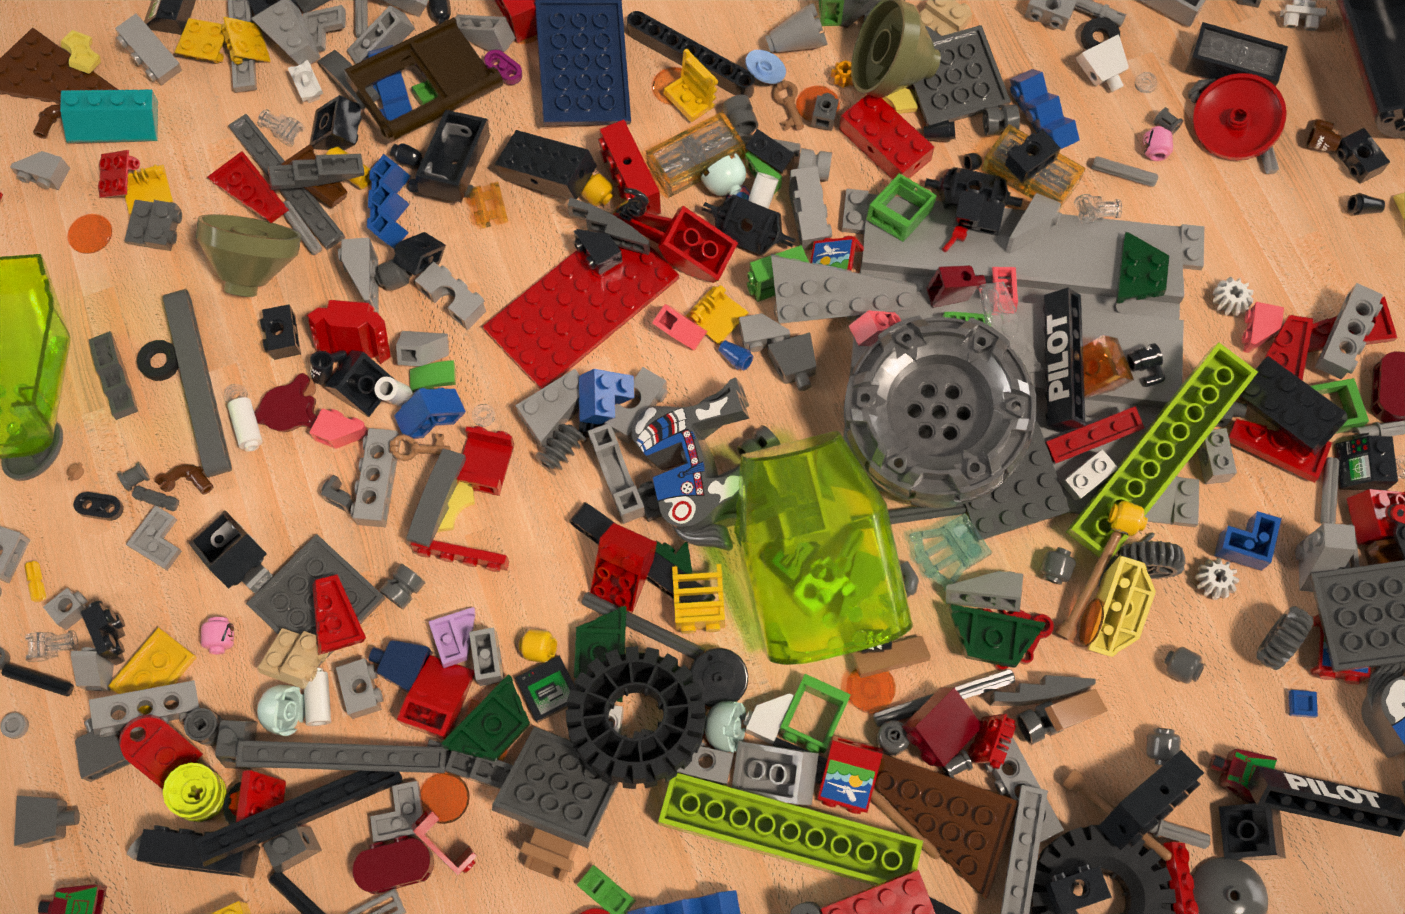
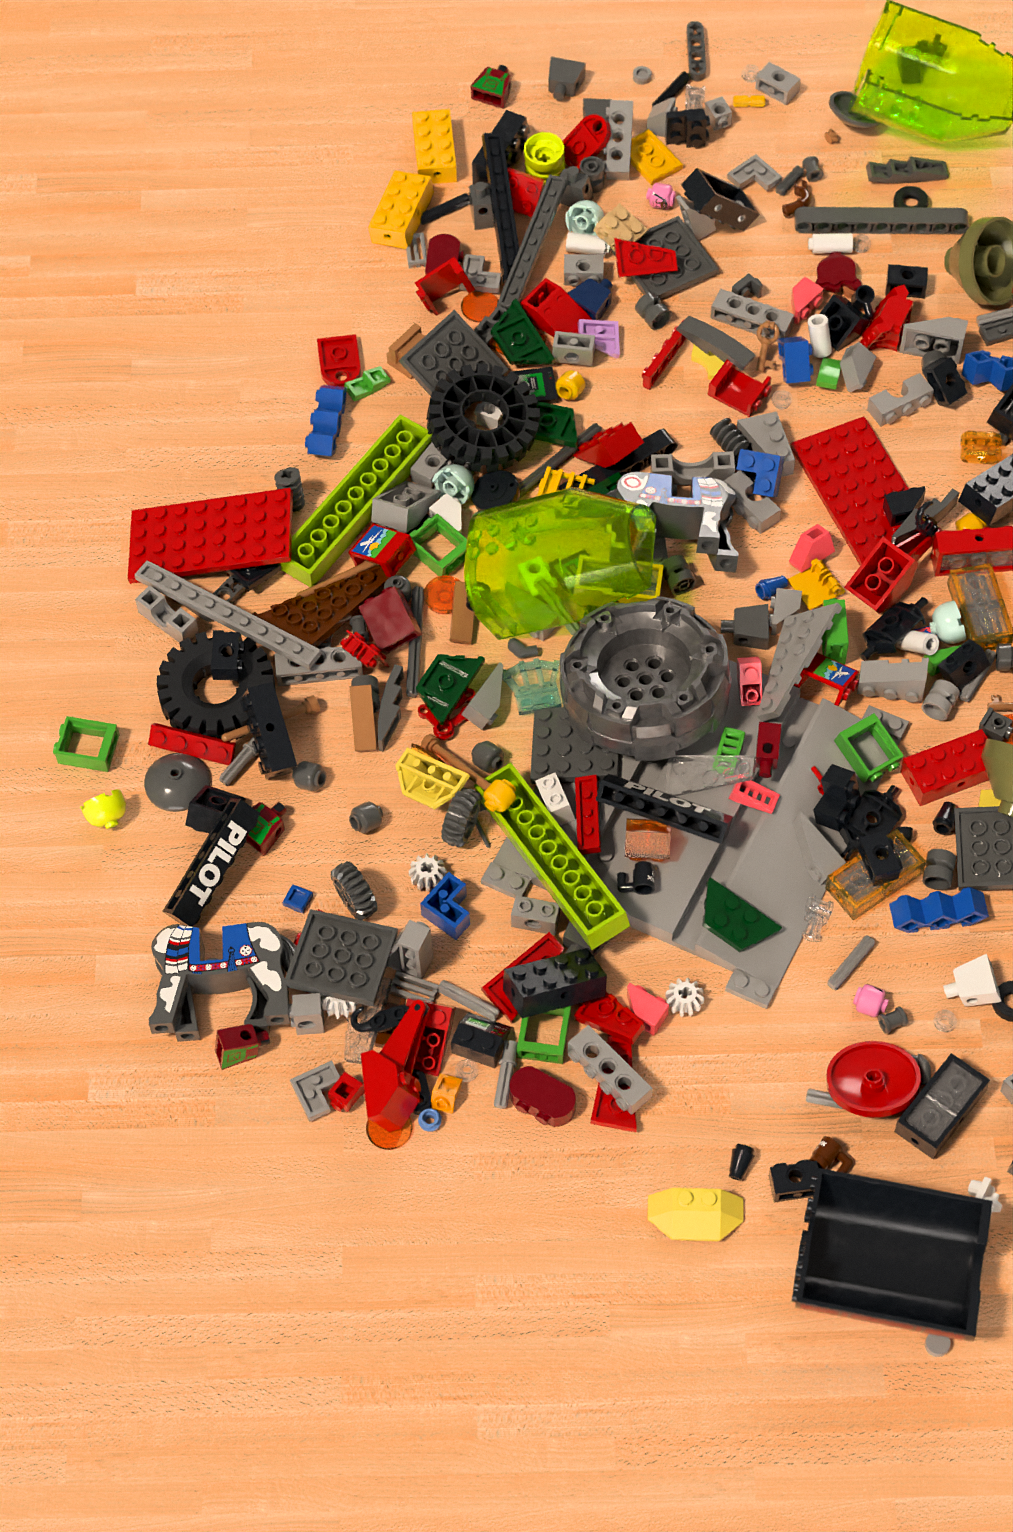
camera: 110 degrees right, 10 degrees down
black plate [73,492,124,521] -> none

